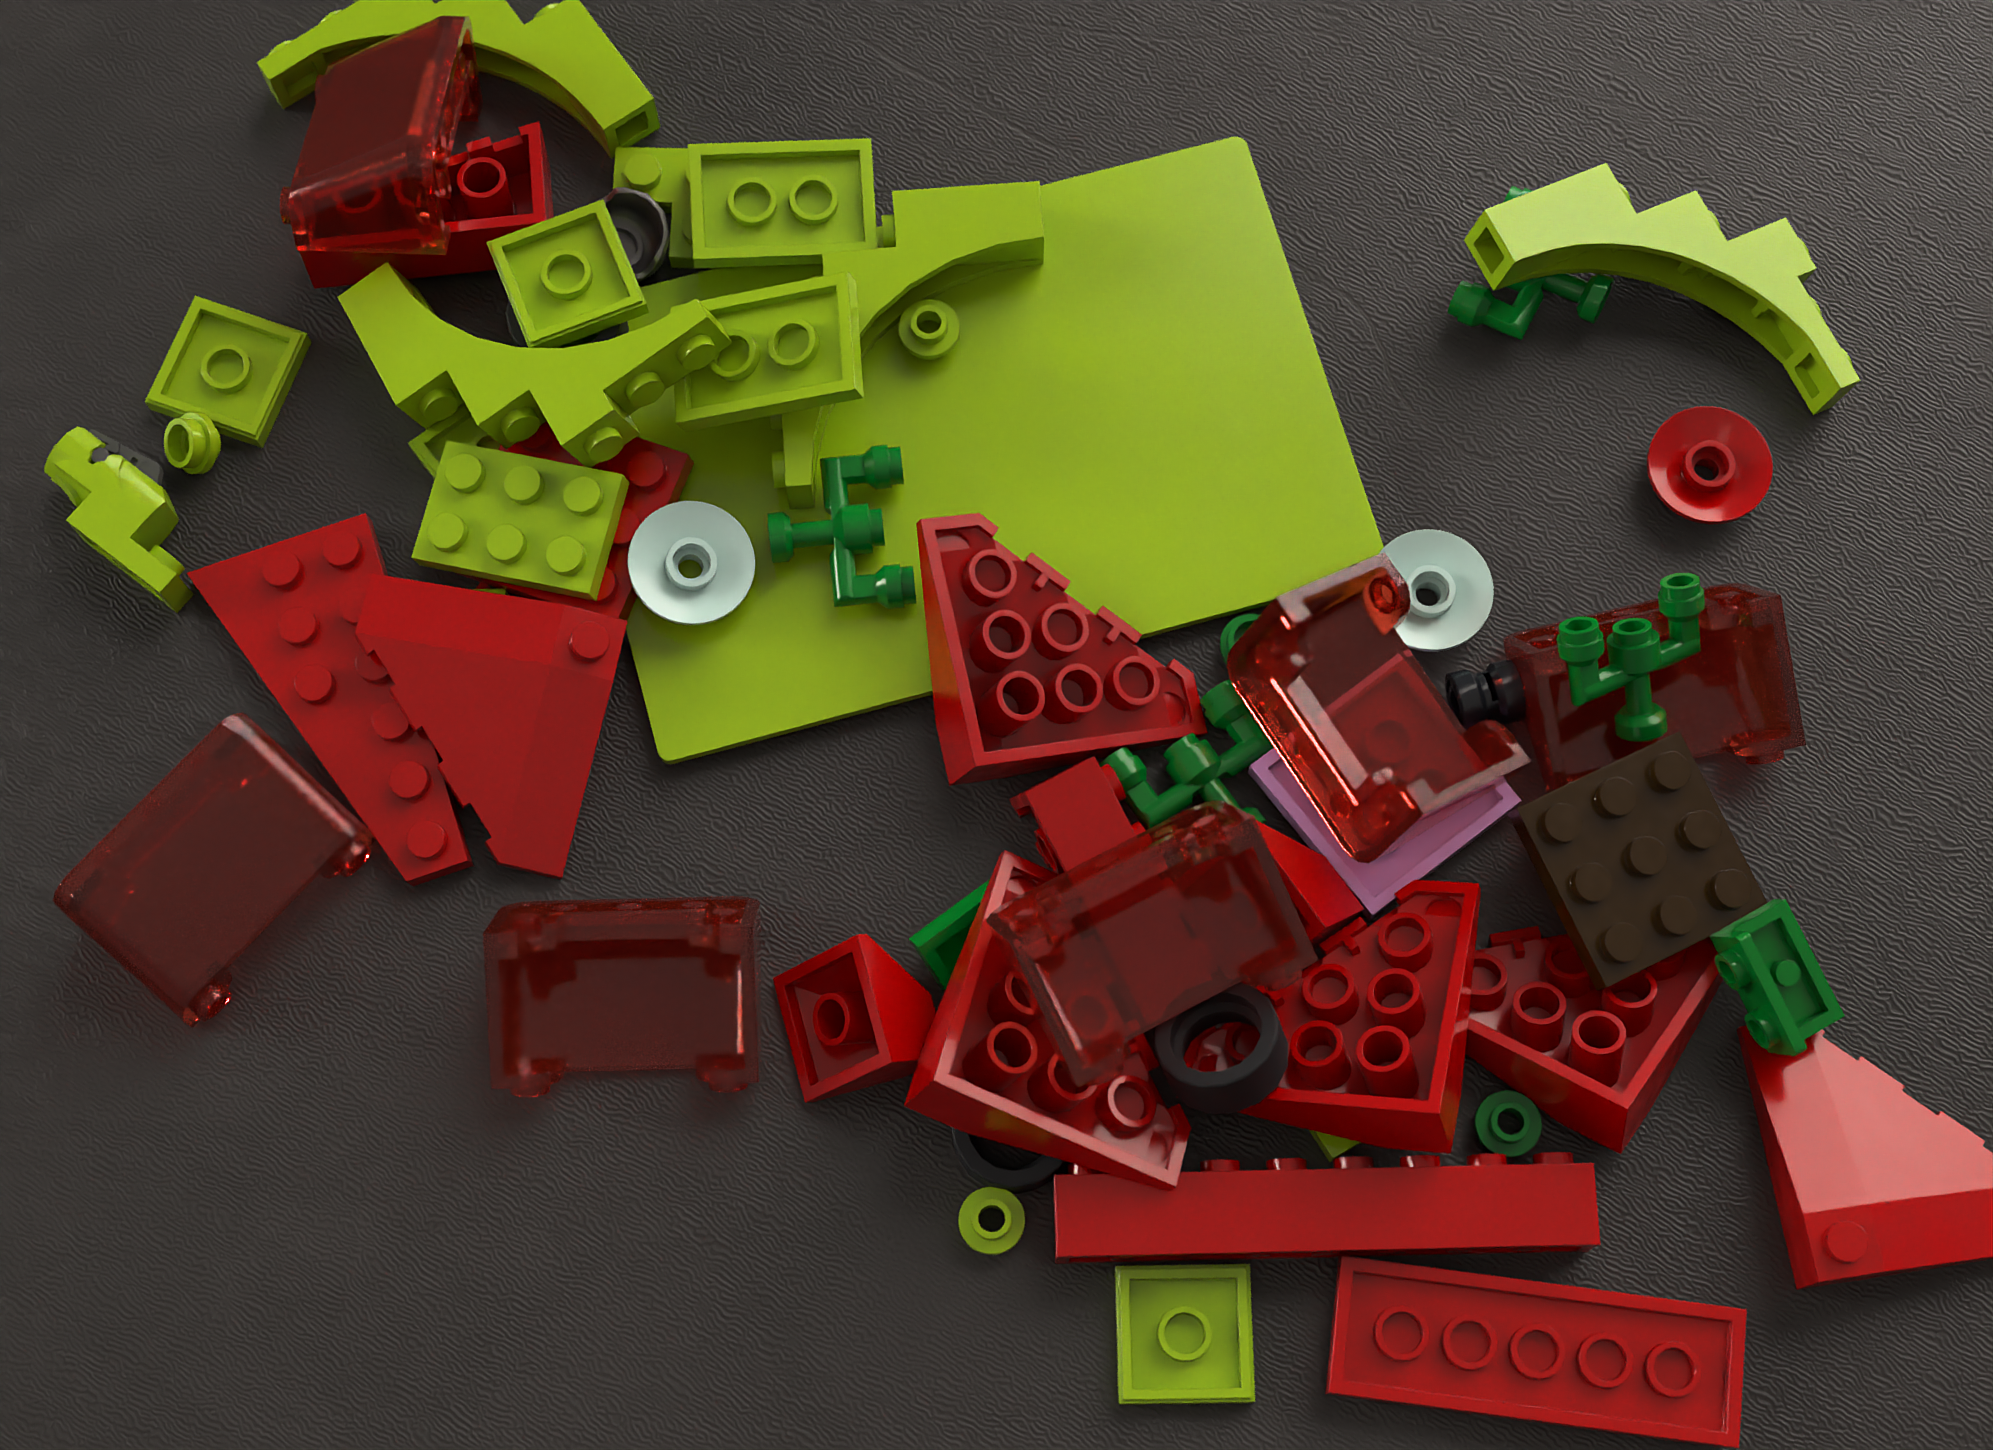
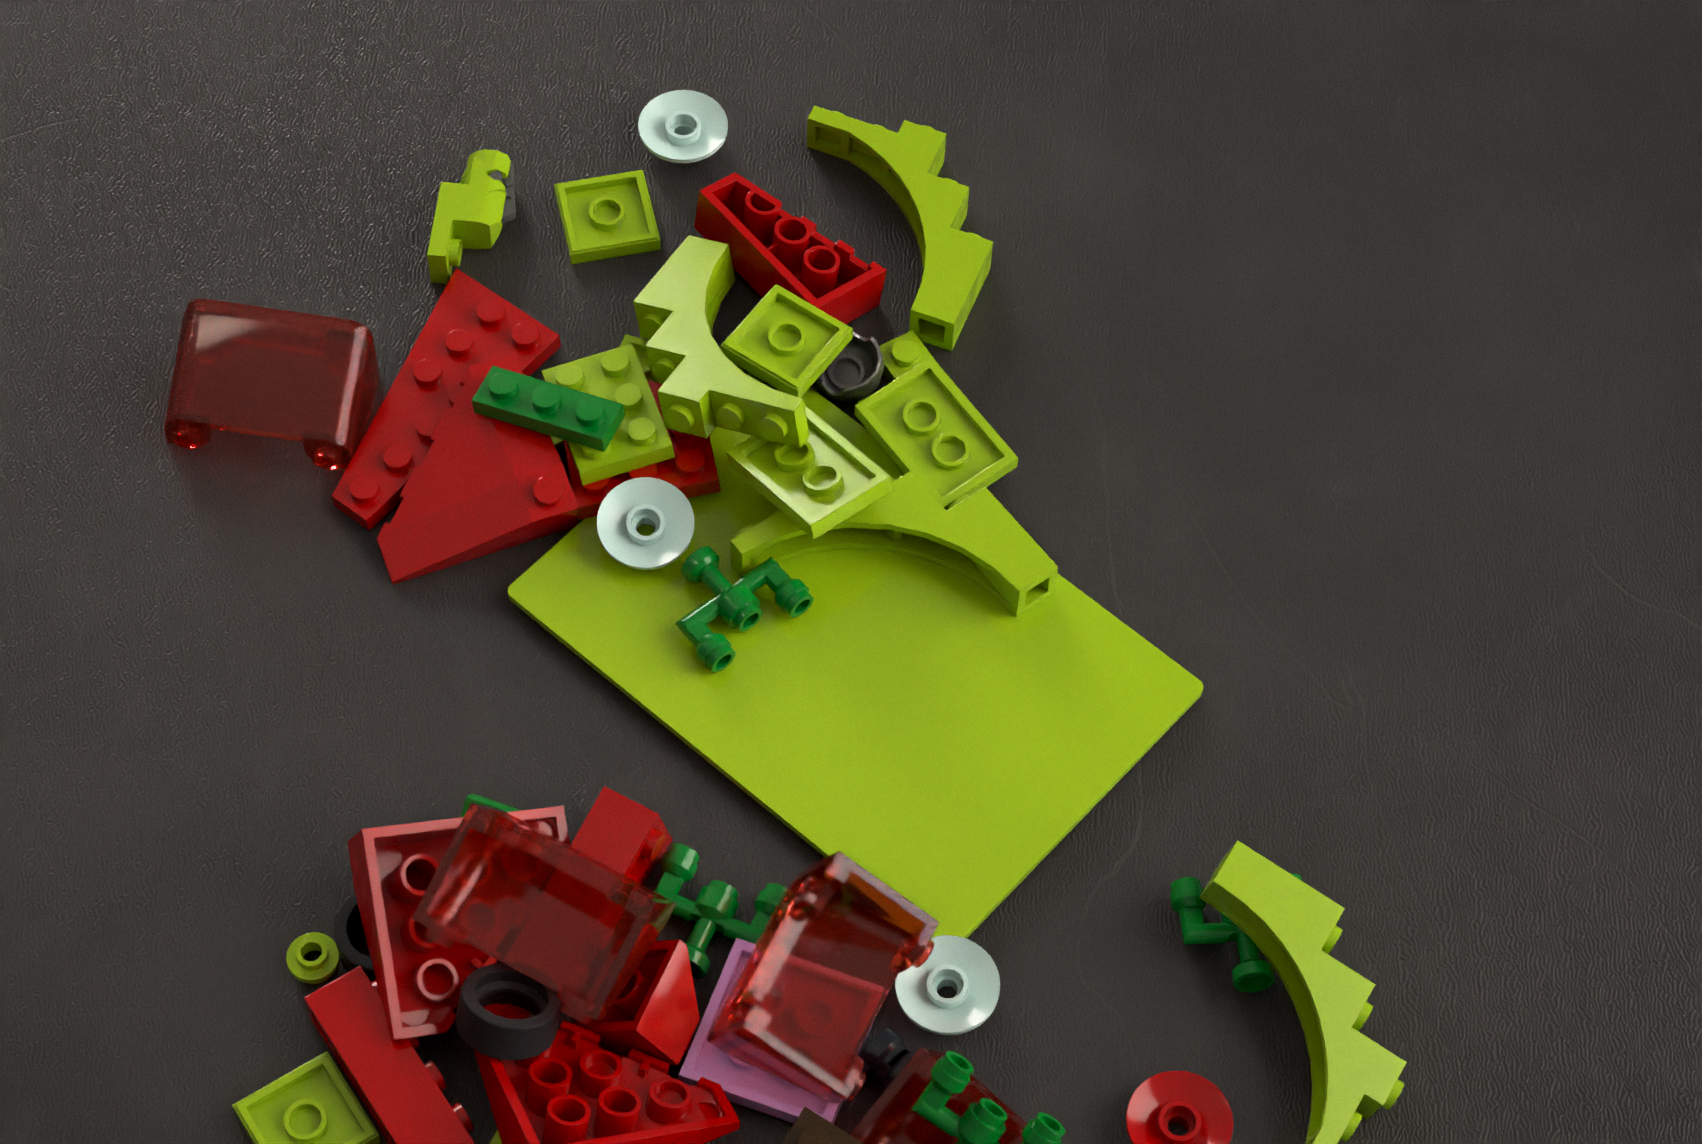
camera: 55 degrees right, 15 degrees down
lime plate [164,412,221,474] -> none
clear red windscreen [280,16,483,255] -> none
clear red windscreen [483,896,761,1097] -> none
red slope [773,934,936,1103] -> none
lime plate [898,299,960,360] -> none
red slope [916,513,1208,786] -> none
none -> green plate [471,366,625,452]
none -> light aqua dish [638,90,728,163]

